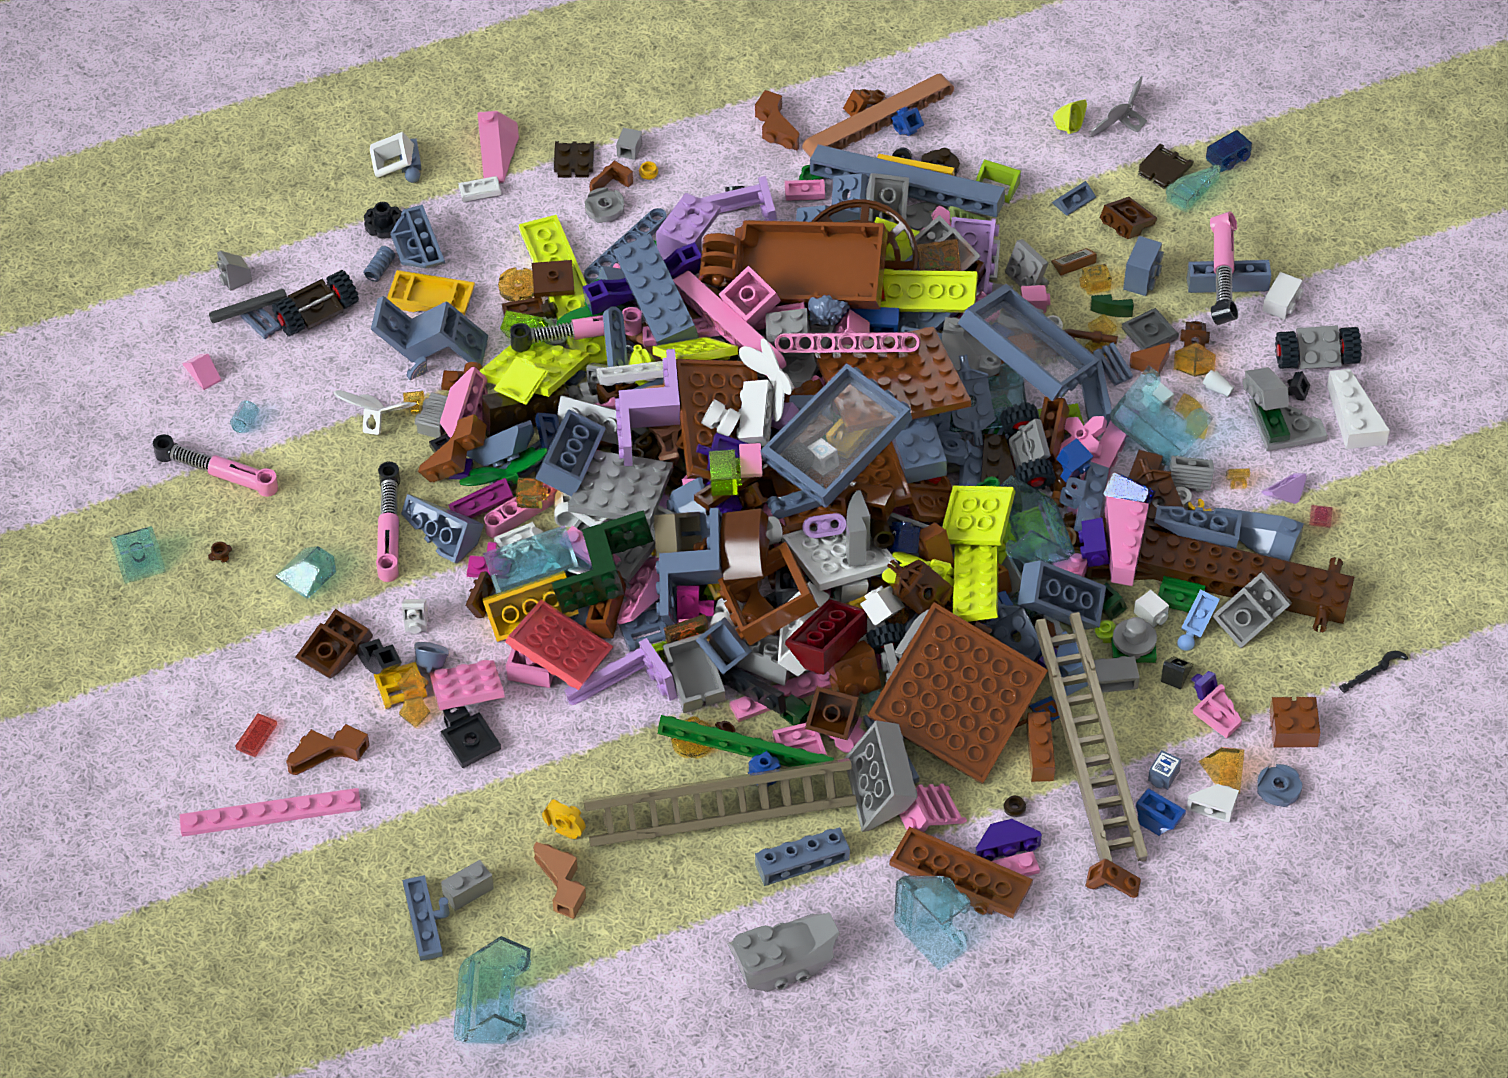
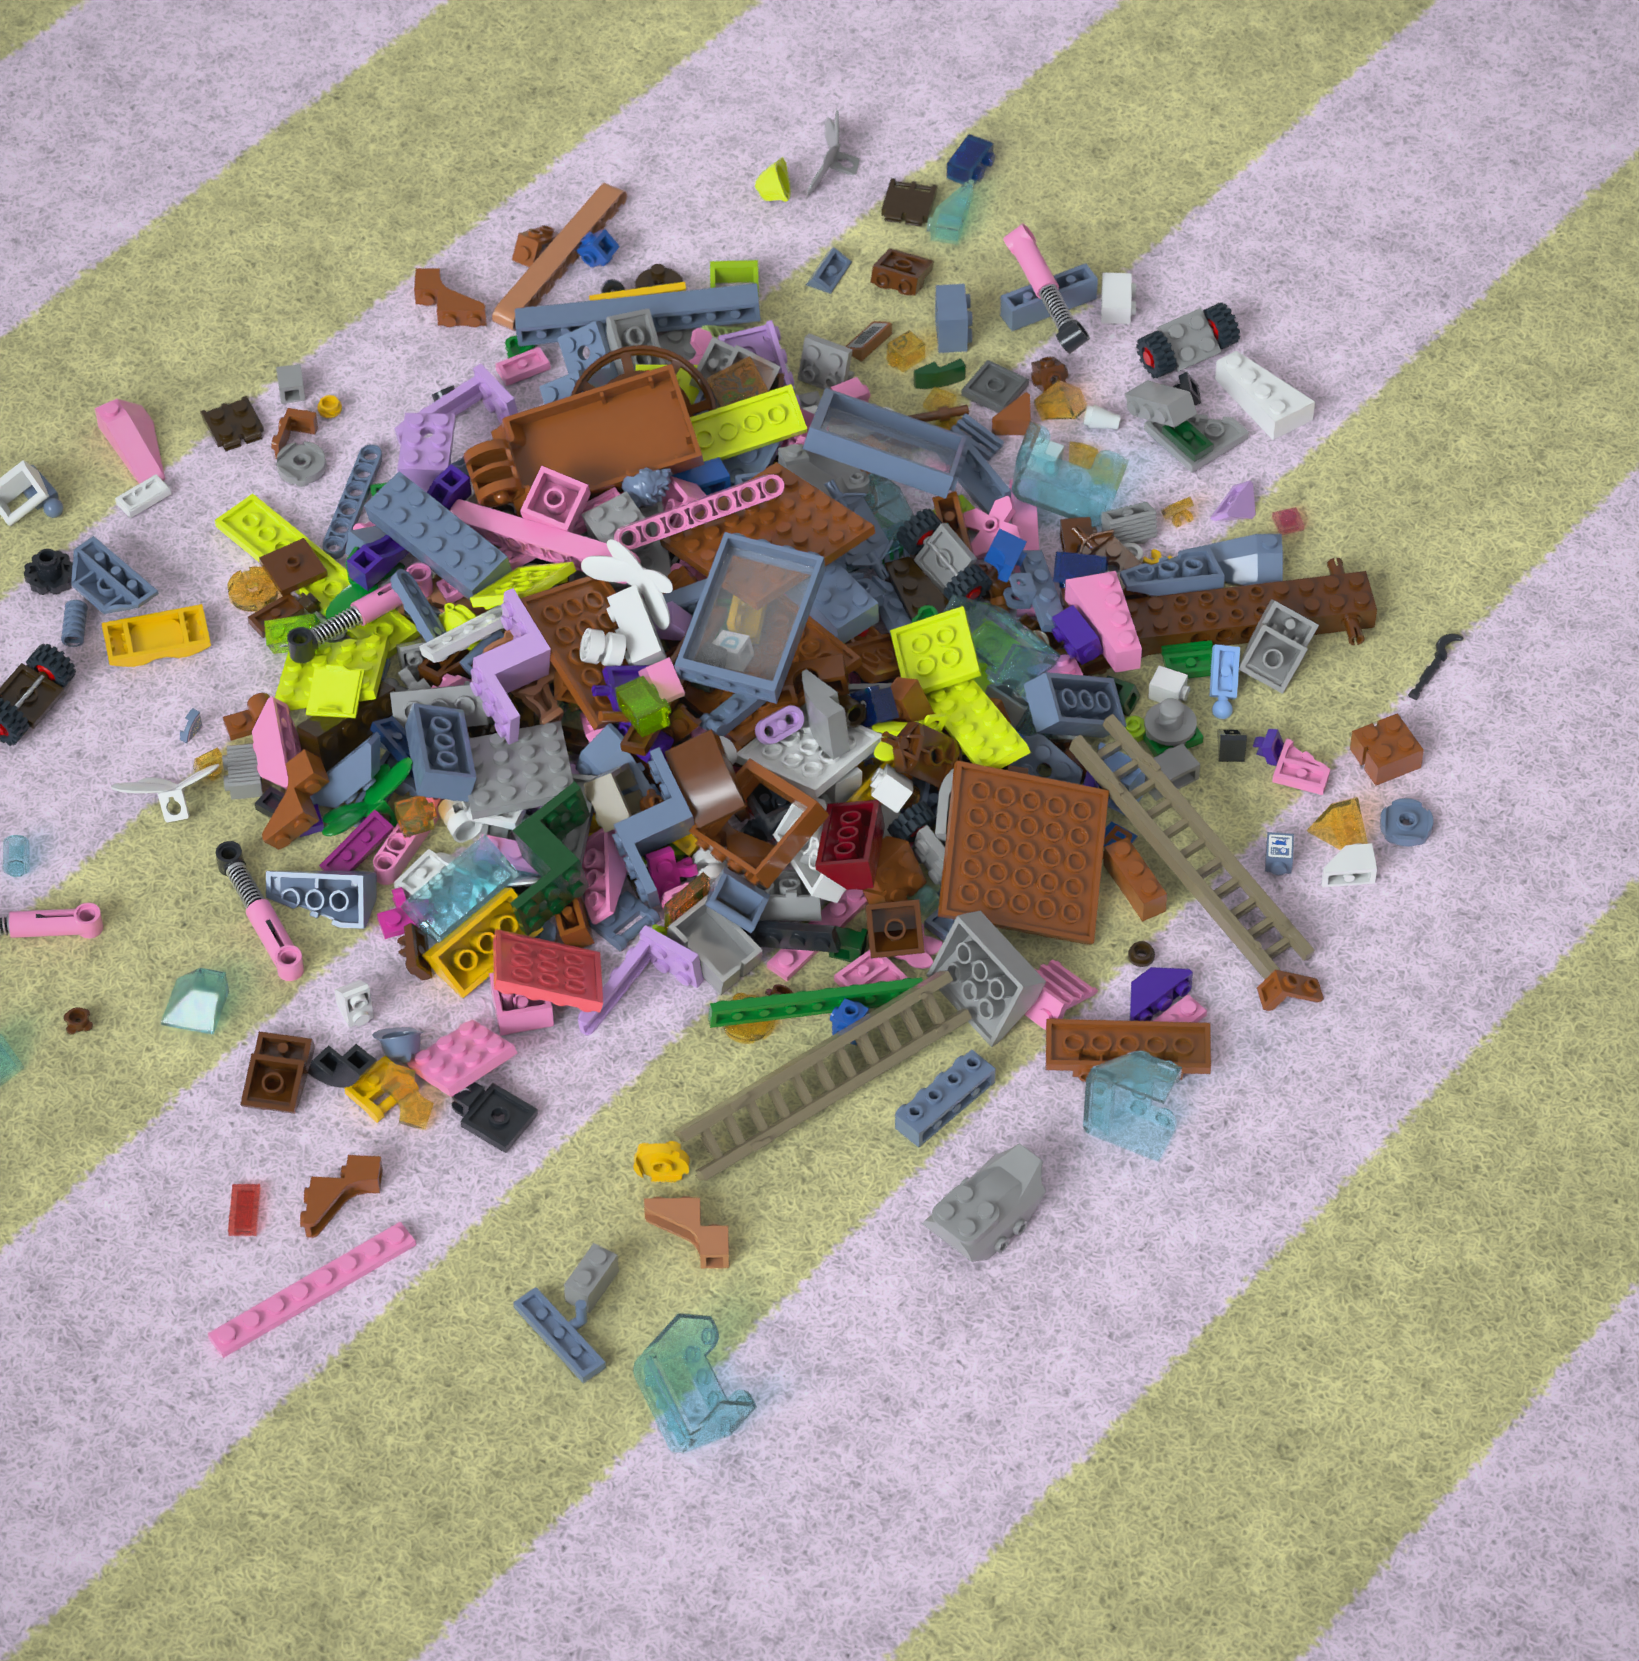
camera: 25 degrees left, 0 degrees up
sand blue bracket [370,296,488,365] -> none
blue slope [1135,788,1186,836] -> none

